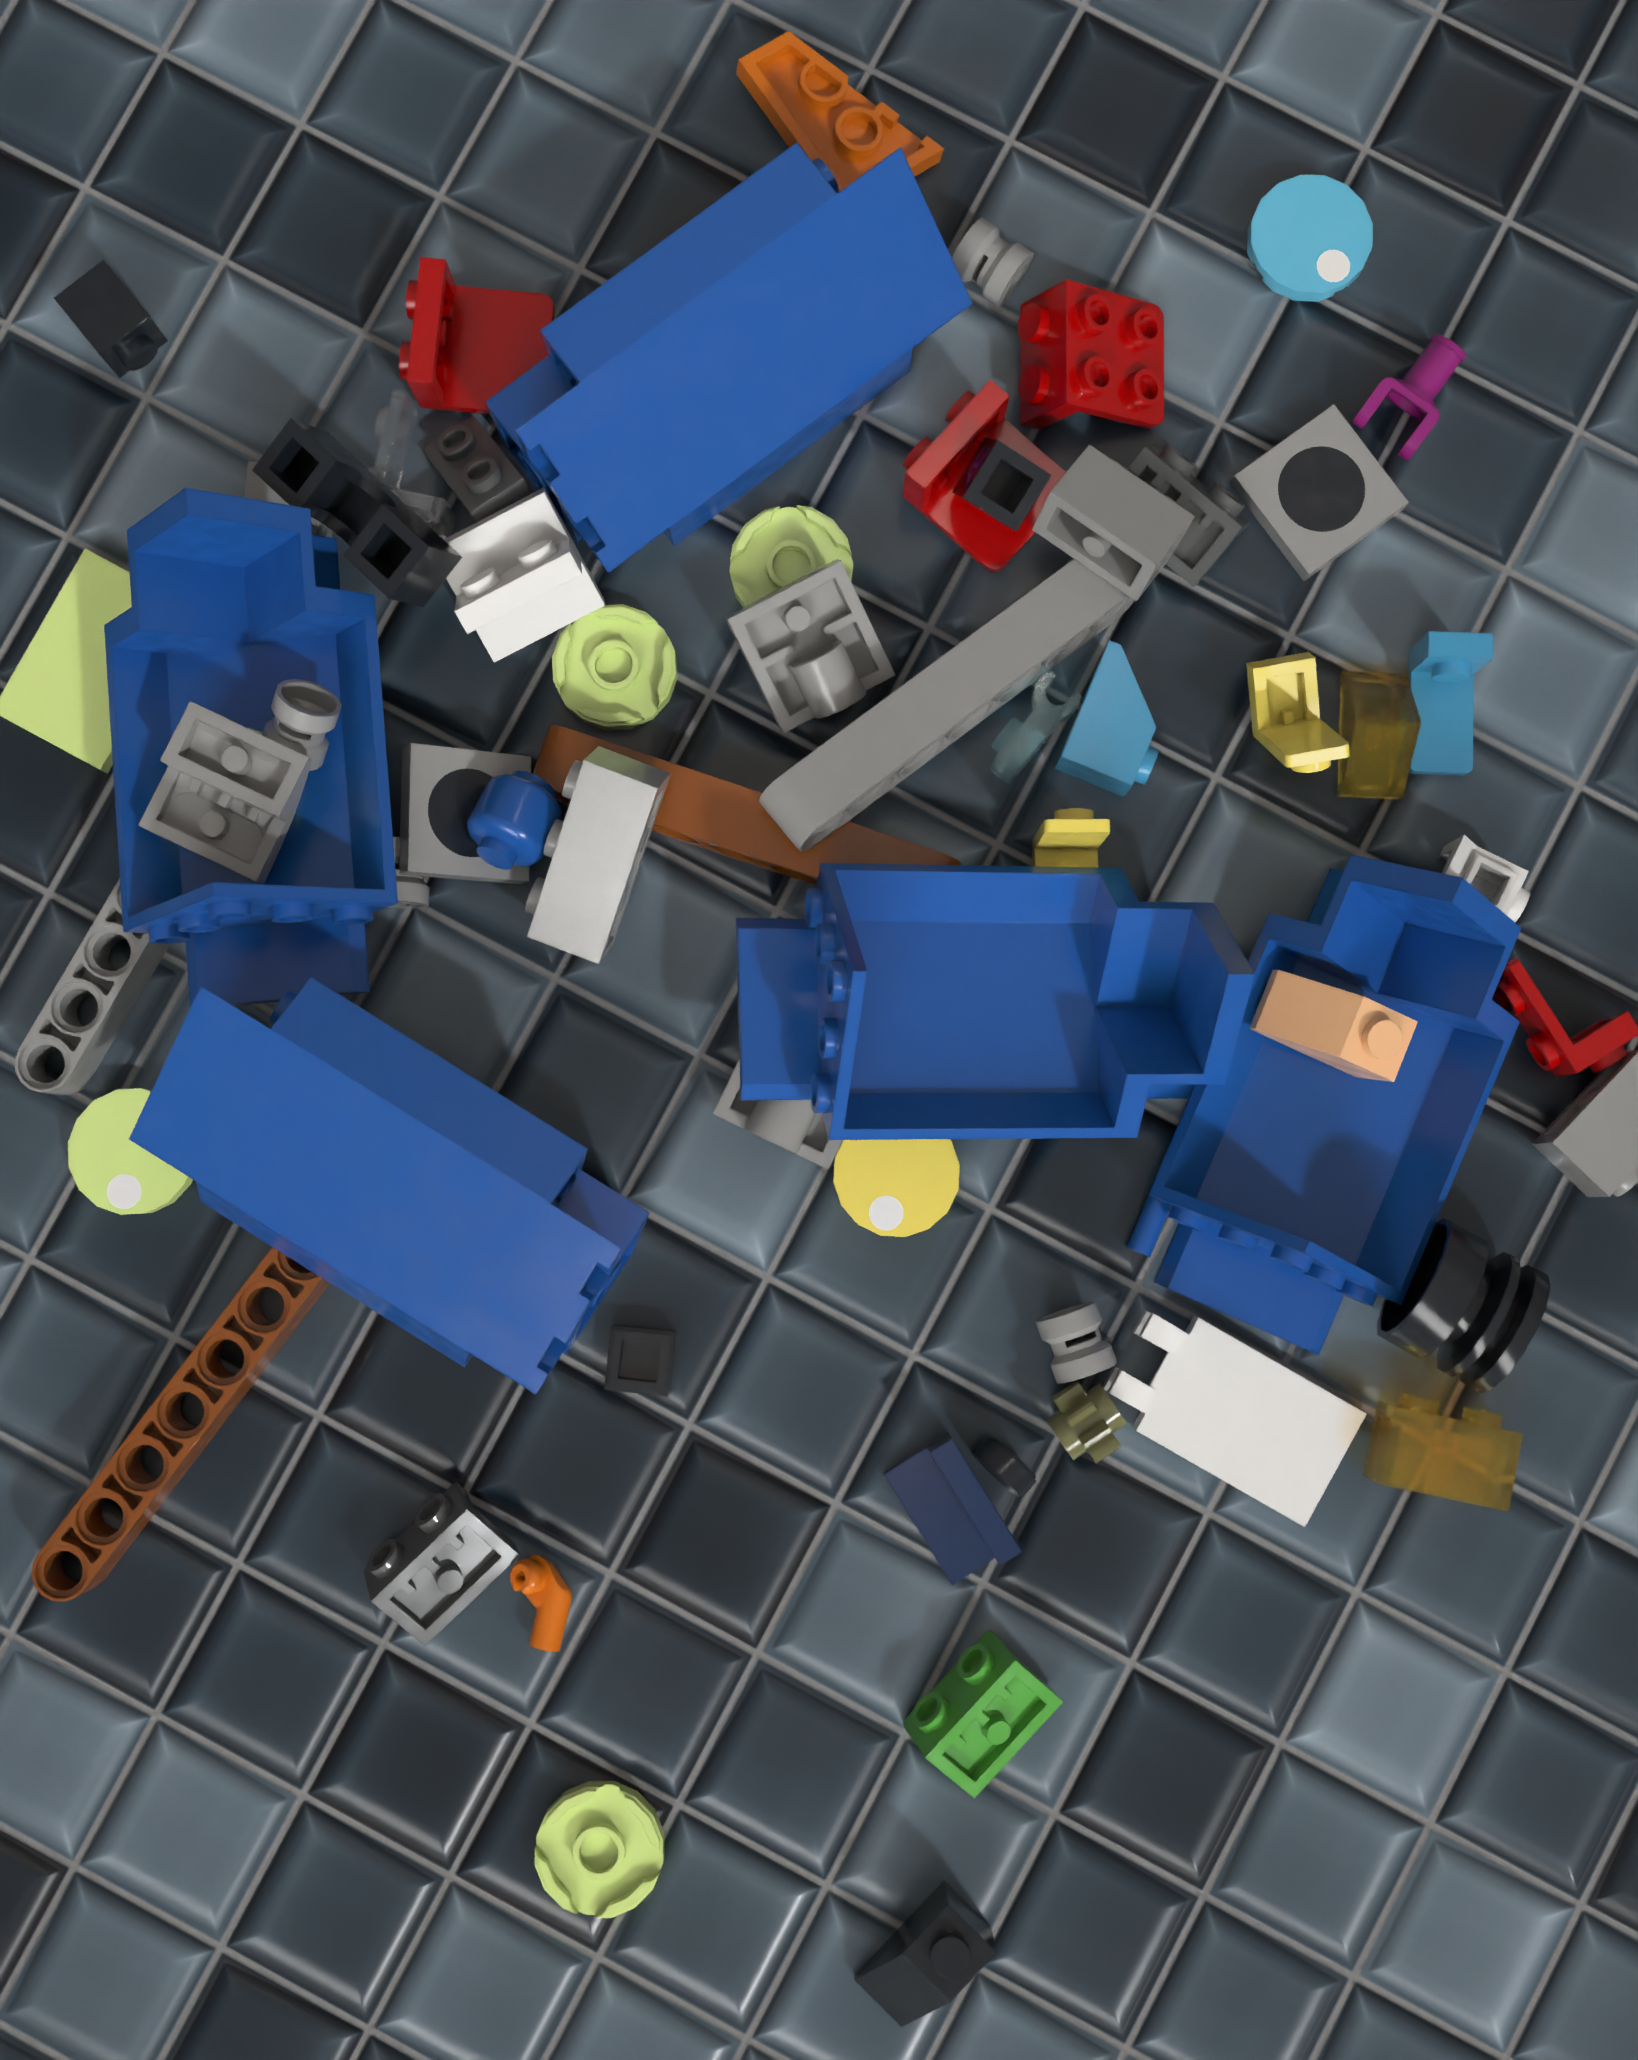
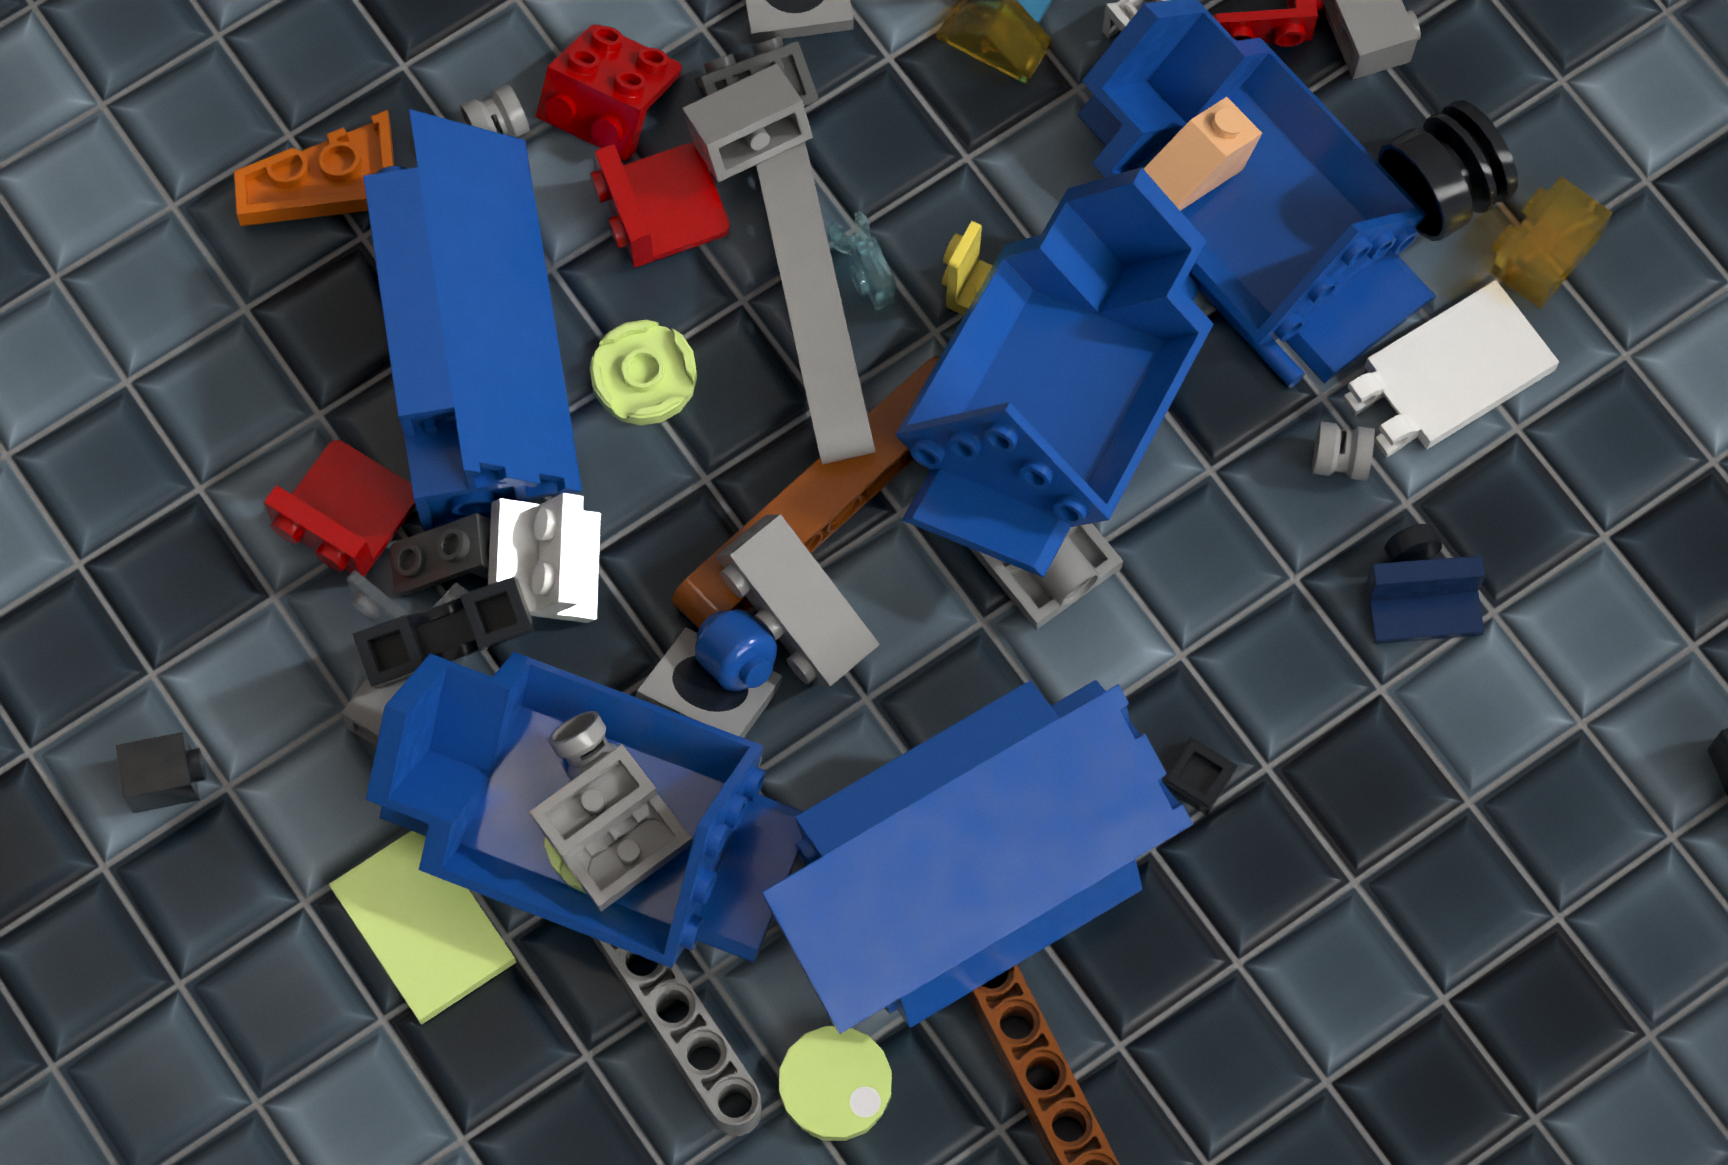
camera: 65 degrees left, 15 degrees down
bracket [364,1482,520,1646] -> none
orange arm [509,1555,572,1652] -> none
yellowish green tile [535,1781,664,1918] -> none
yellowish green tile [552,604,677,731] -> none
light grey plate [725,559,895,733] -> none
light yellow tile [833,1139,960,1237] -> none
bright green bracket [903,1630,1063,1798] -> none
black brick [951,437,1051,532] -> none
olive gear [1046,1380,1127,1463] -> none
dark azure slope [1055,640,1159,797] -> none
light yellow bracket [1246,652,1350,773] -> none

